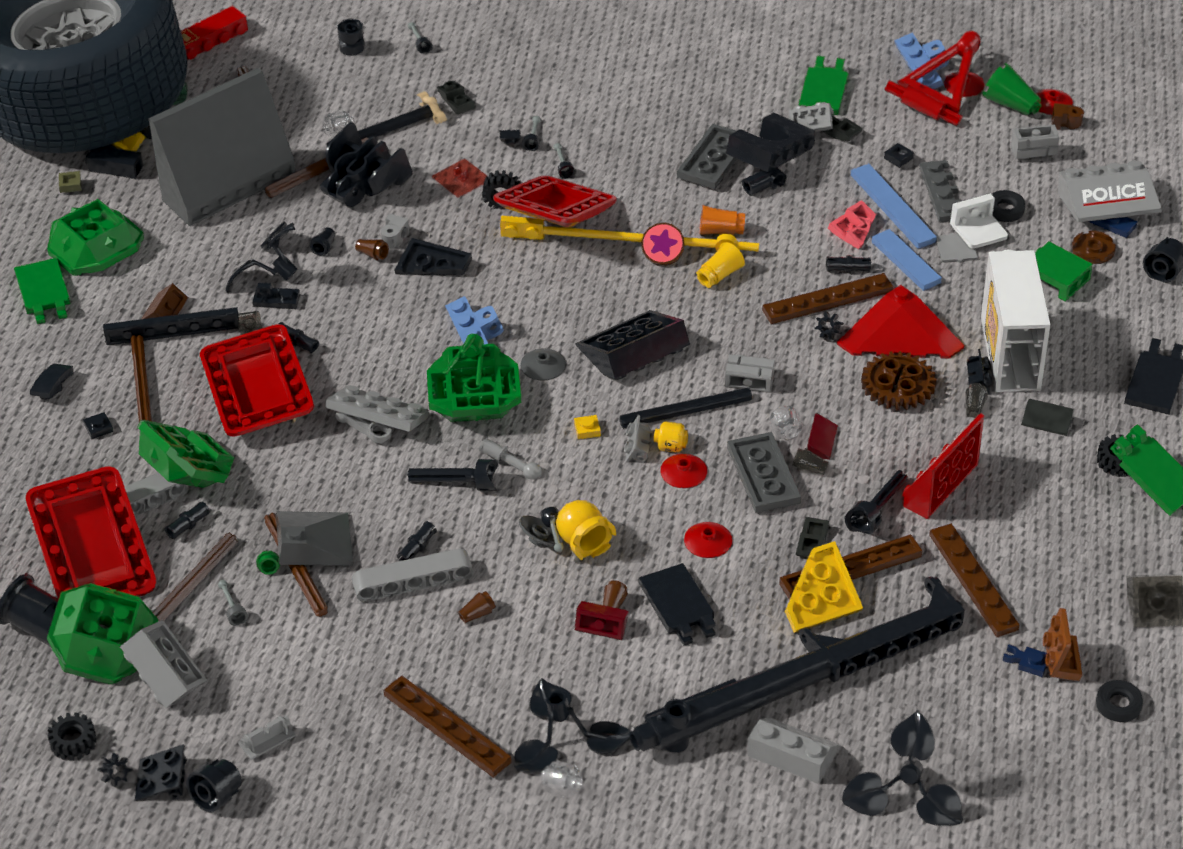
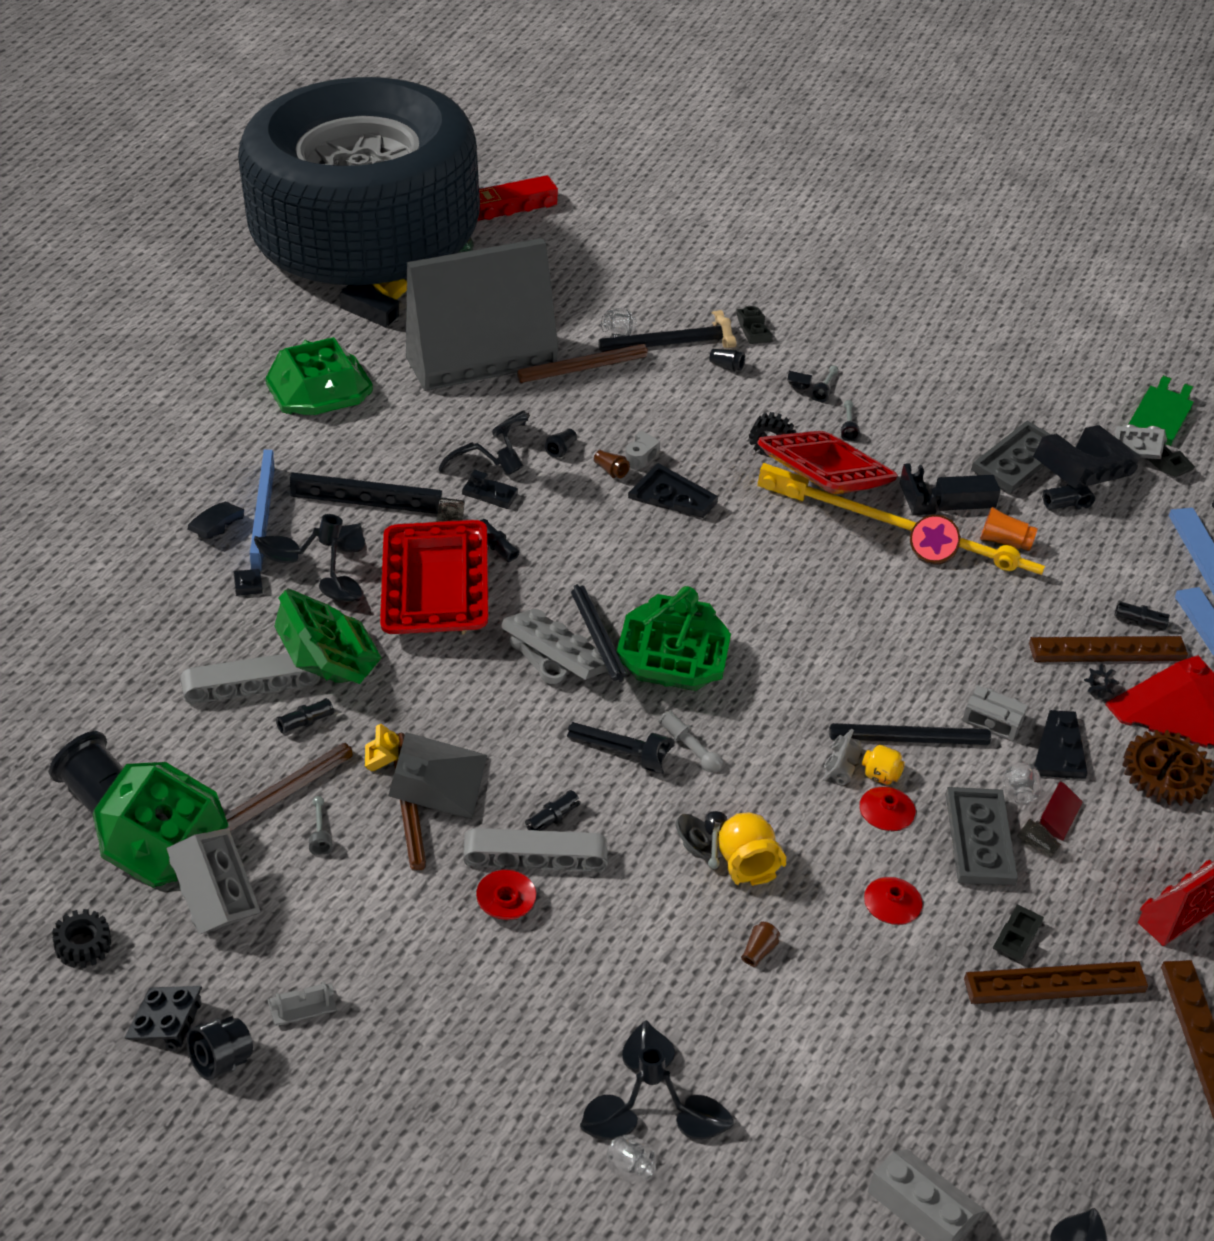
camera: 10 degrees right, 0 degrees up
green tile [14,258,71,324] -> none
red wedge [25,466,157,599] -> none
olive plate [59,171,81,193] -> none
black gear [97,753,132,787] -> none
reddish brown axle [131,335,152,422] -> none
reddish brown panel [141,283,189,319] -> none
green plate [256,550,280,575] -> none
black piece [320,122,413,207] -> none
black wheel [337,19,365,56] -> none
reddish brown plate [384,675,512,778] -> none
black hinge [408,22,433,54] -> none
clear red piece [432,158,487,198] -> none
medium blue plate [445,296,504,344] -> none
reddish brown cone [457,591,496,624] -> none
dark grey dish [521,348,566,381] -> none
yellow plate [574,415,601,439] -> none
dark red slope [574,601,629,640] -> none
black slope [575,310,690,380] -> none
black piece [629,576,965,753] -> none
black tile [638,563,716,646] -> none
yellow plant [696,242,745,288] -> none
yellow plate [785,541,863,633] -> none
coral slope [828,200,876,249] -> none
black piece [845,470,908,534] -> none
none -> medium blue tile [250,449,275,571]
none -> black plant [254,514,365,601]
none -> yellow bracket [365,724,399,771]
none -> red dish [476,870,536,920]
none -> black axle [571,584,627,682]
none -> black cone [709,349,746,372]
none -> black hinge [899,463,937,515]
none -> black brick [931,475,1001,511]
none -> black wing [1031,710,1088,779]

